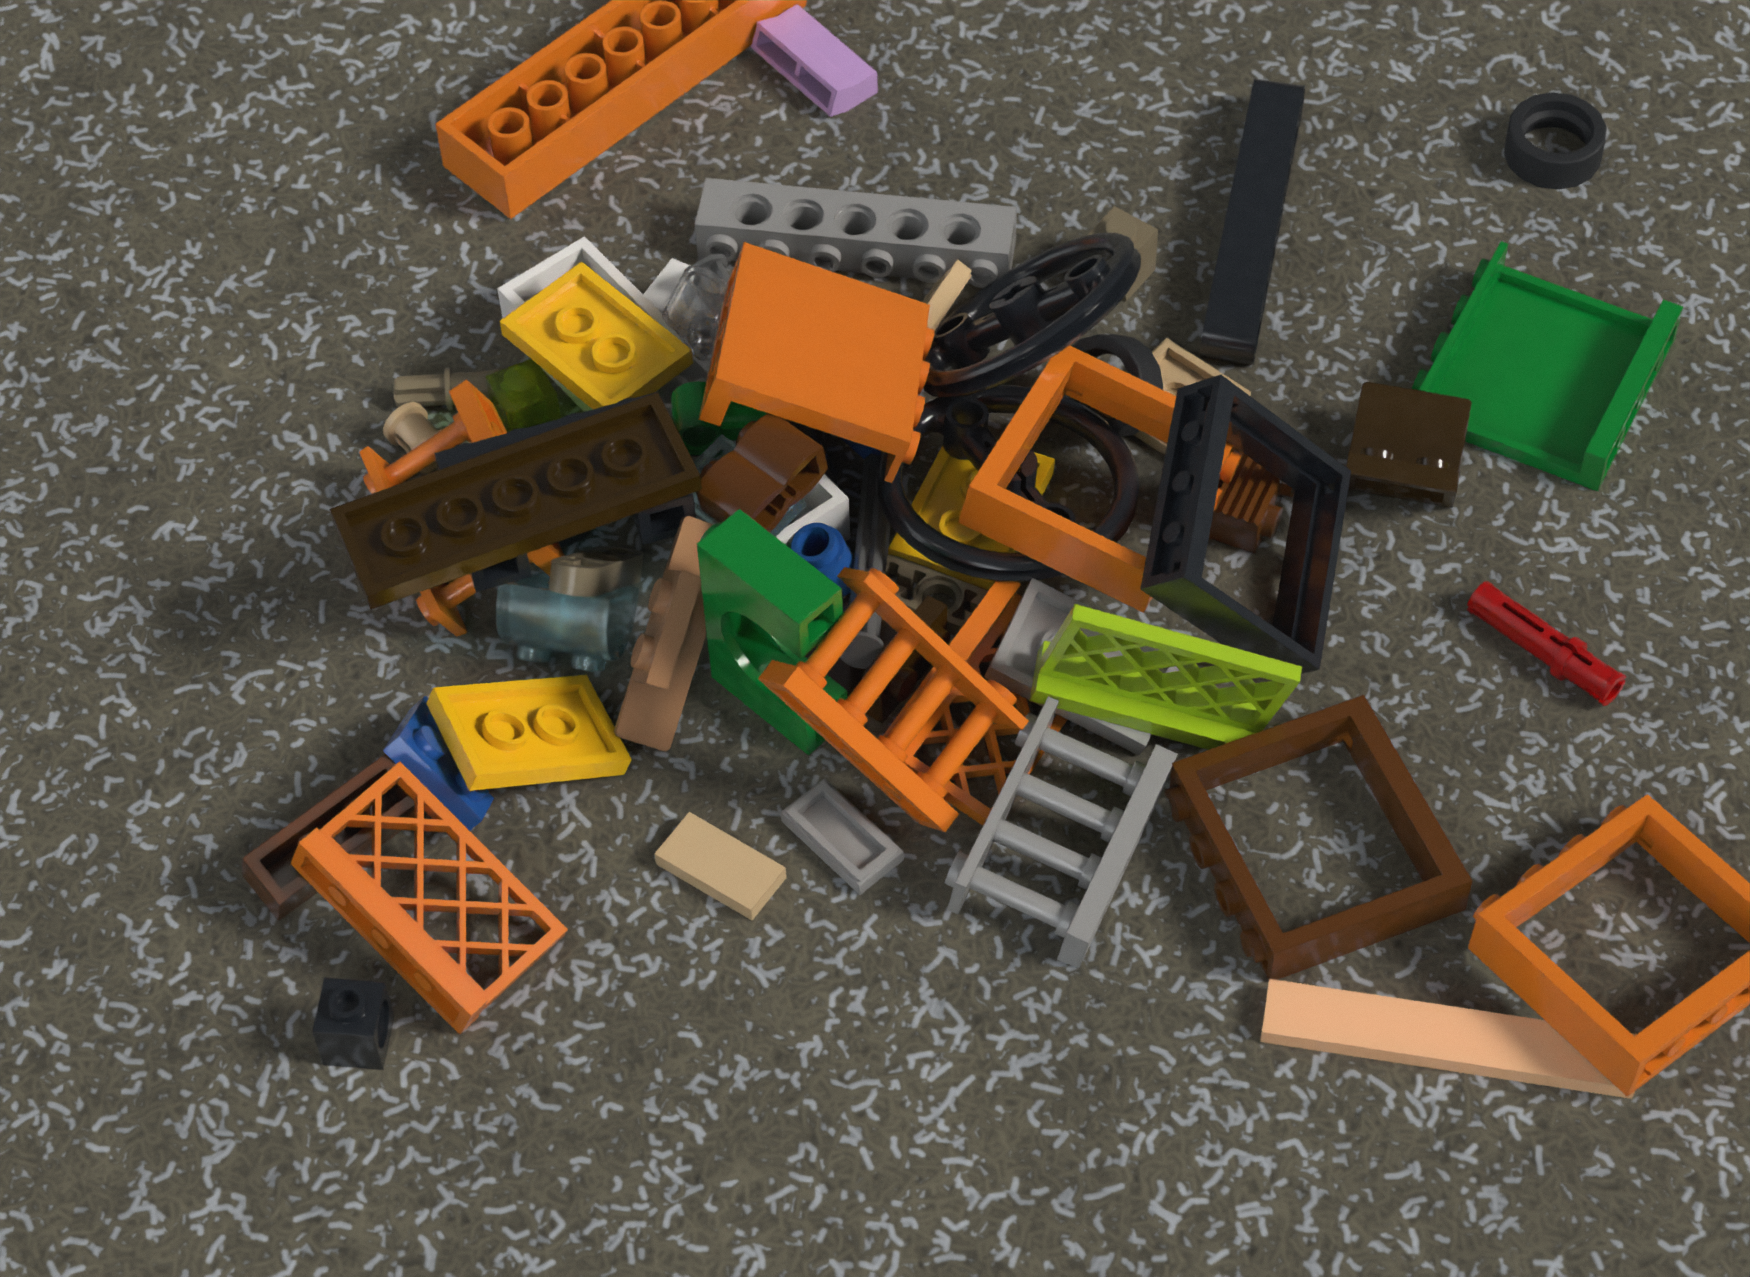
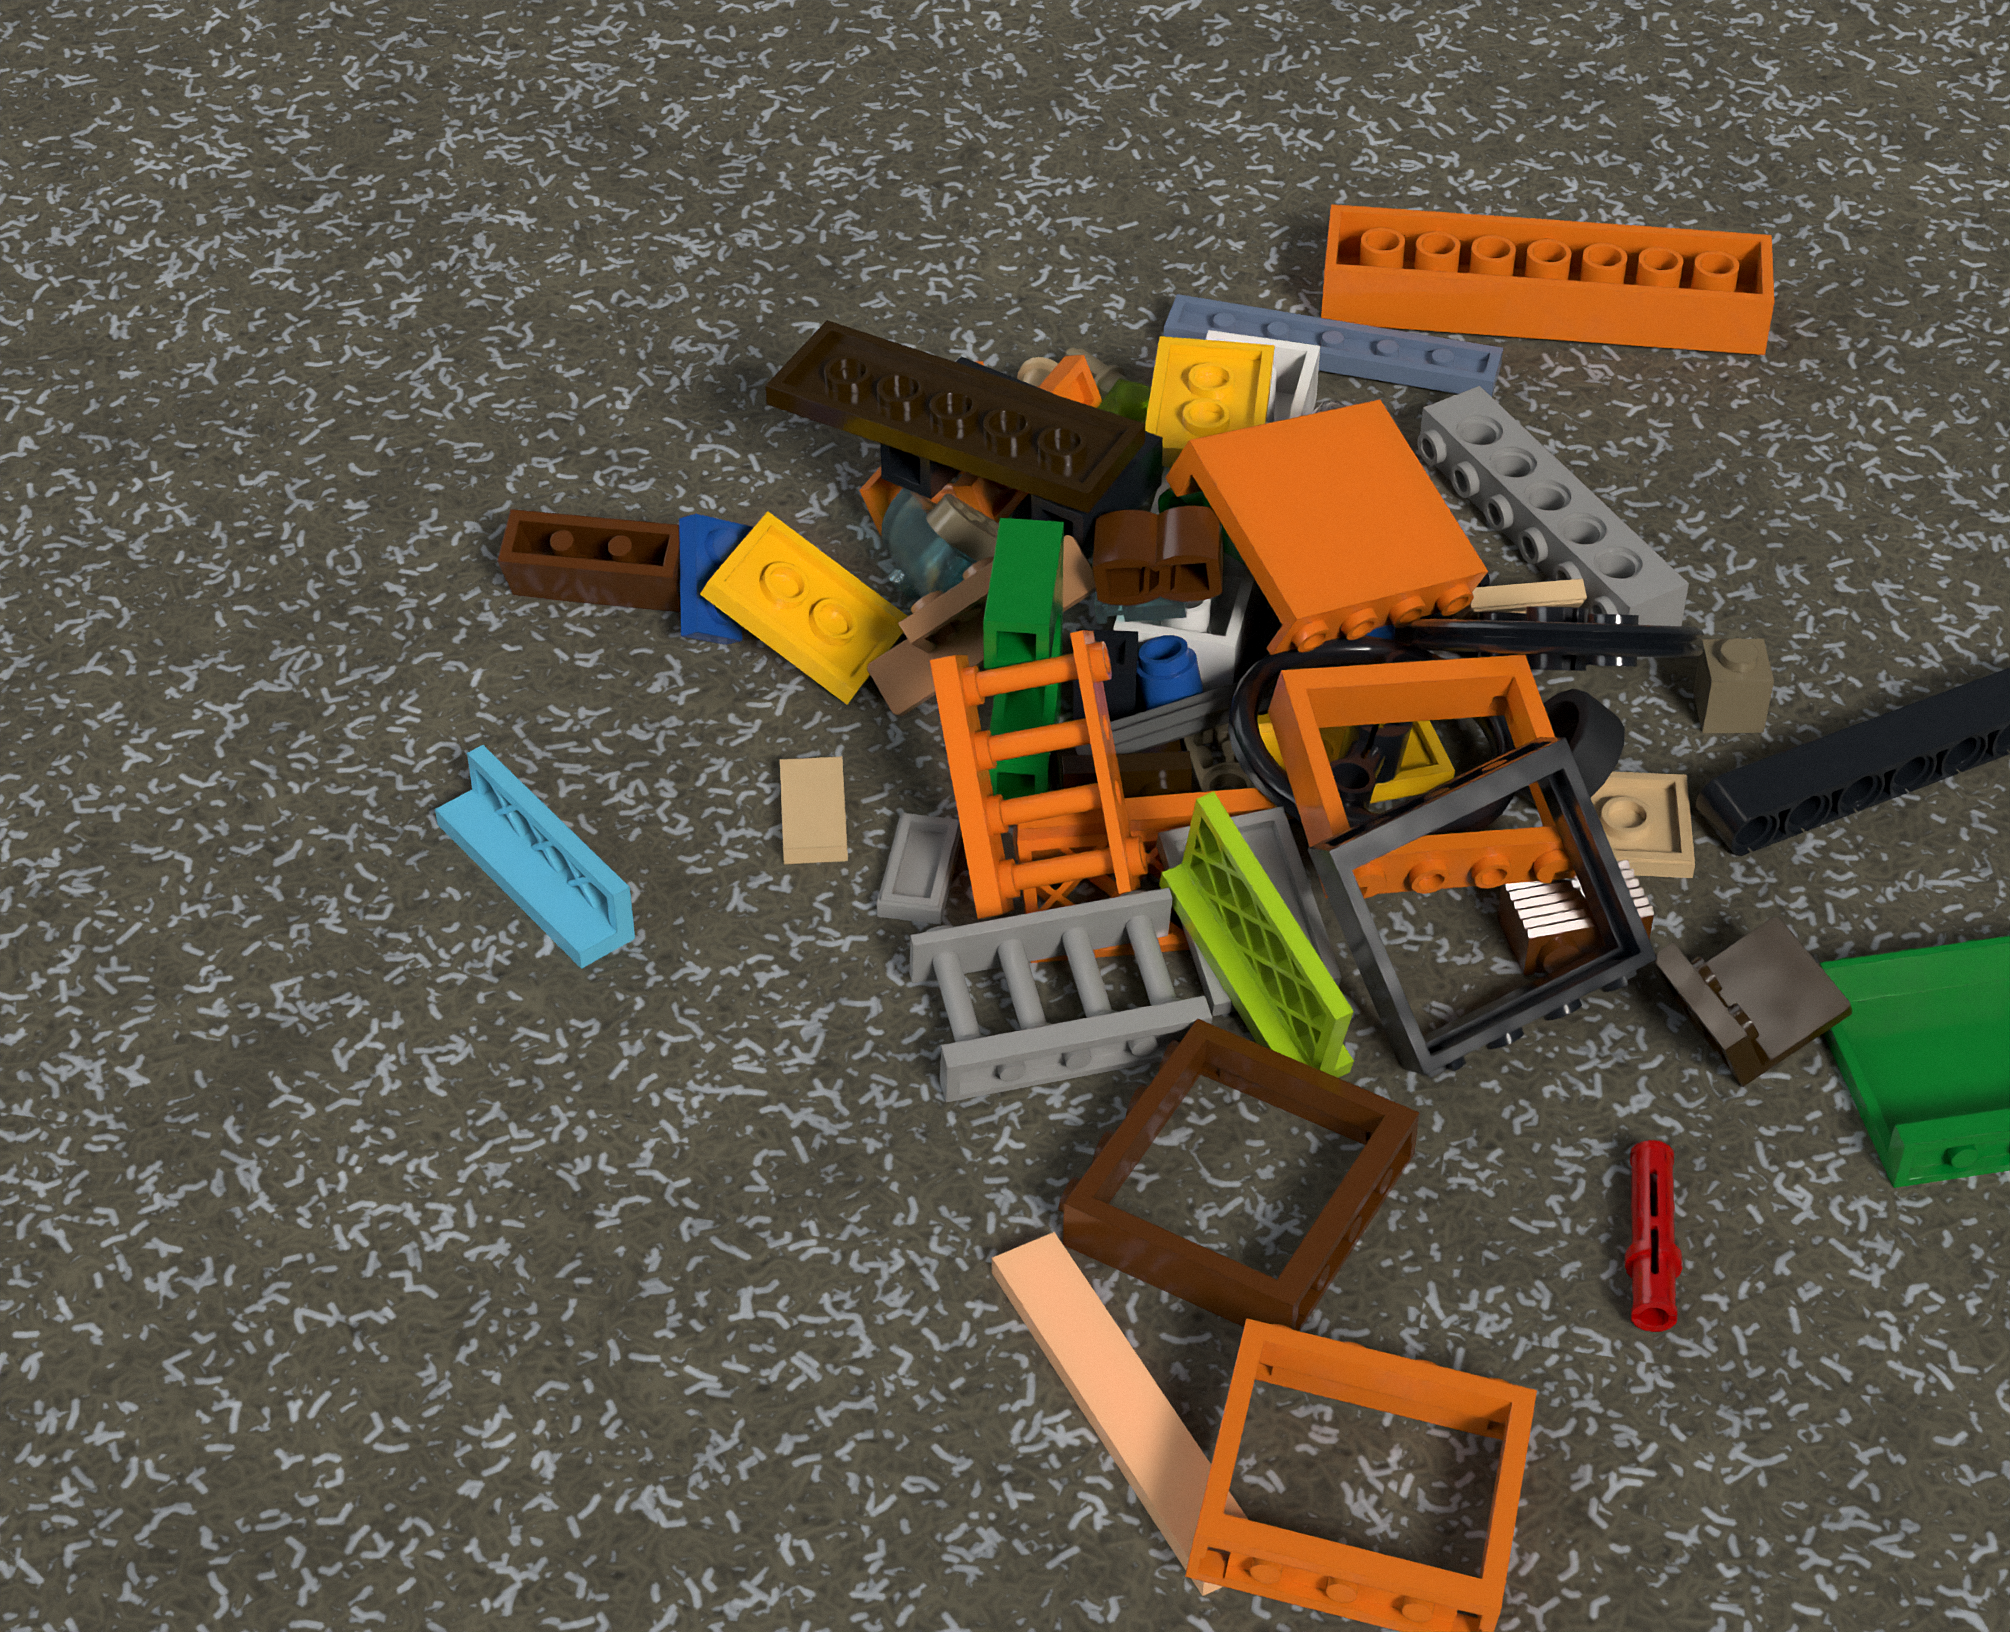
camera: 50 degrees right, 10 degrees down
orange fence [291,761,568,1034] -> none
black brick [312,977,395,1070] -> none
lavender piece [751,4,878,117] -> none
none -> medium azure fence [435,745,635,969]
none -> sand blue plate [1164,294,1503,397]

